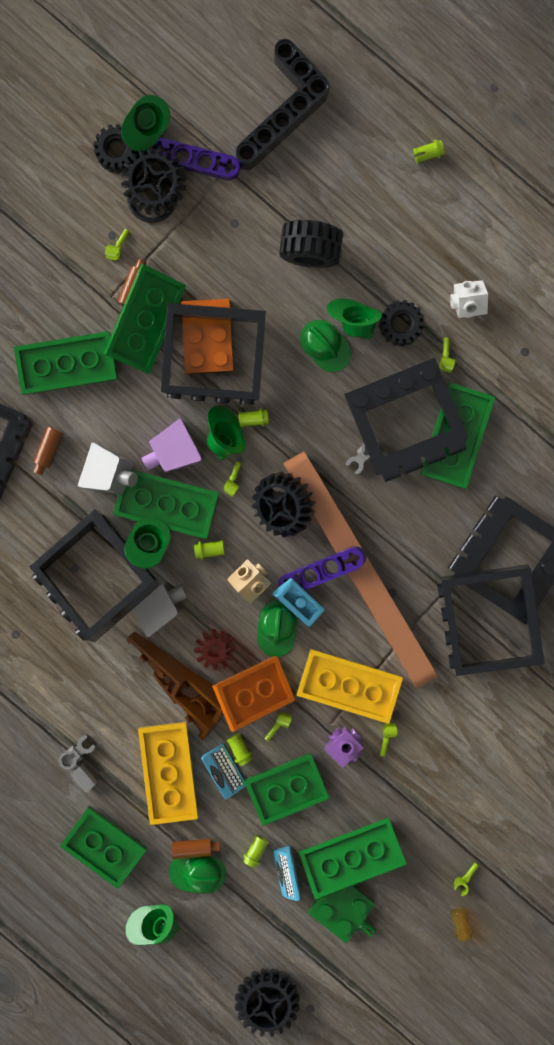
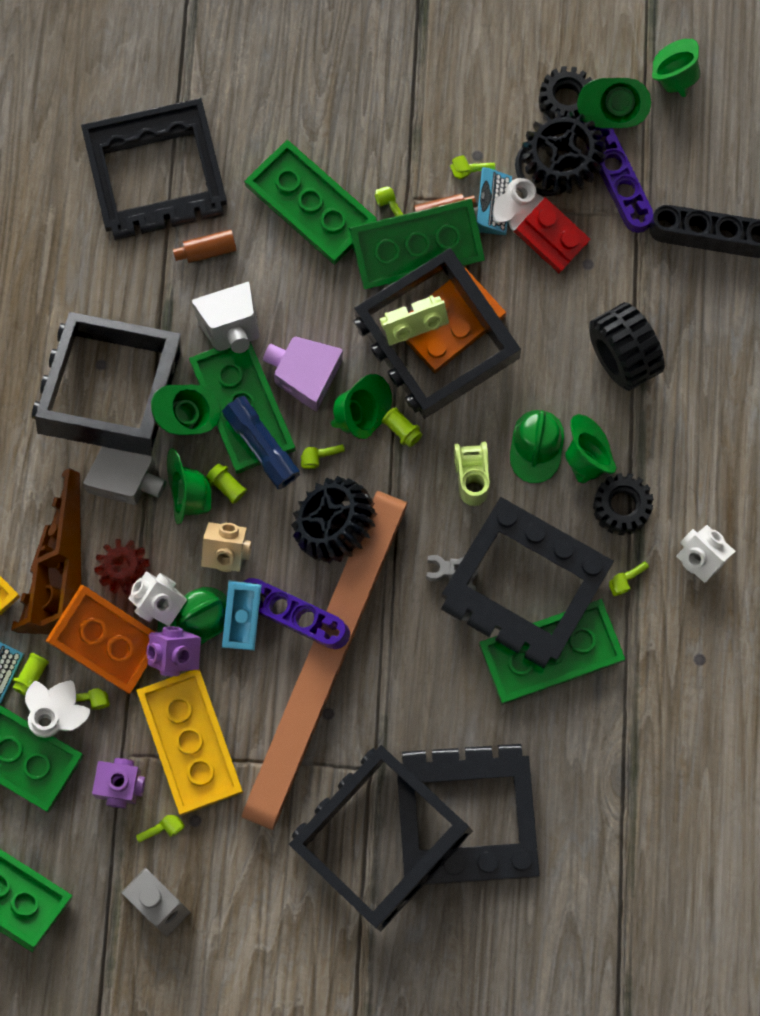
camera: 50 degrees right, 15 degrees down
none -> white plate [25,680,90,738]
none -> light grey torso [122,867,191,937]
none -> white brick [128,571,187,626]
none -> medium lavender brick [146,626,201,676]
none -> green piece [167,448,211,525]
none -> dark blue axle [222,396,300,490]
none -> lime hand [375,187,403,216]
none -> yellowish green hinge [379,295,449,346]
none -> yellowish green piece [454,441,490,506]
none -> slope [477,167,512,235]
none -> white plate [492,178,544,237]
none -> red plate [513,197,591,274]
none -> green piece [652,39,701,97]

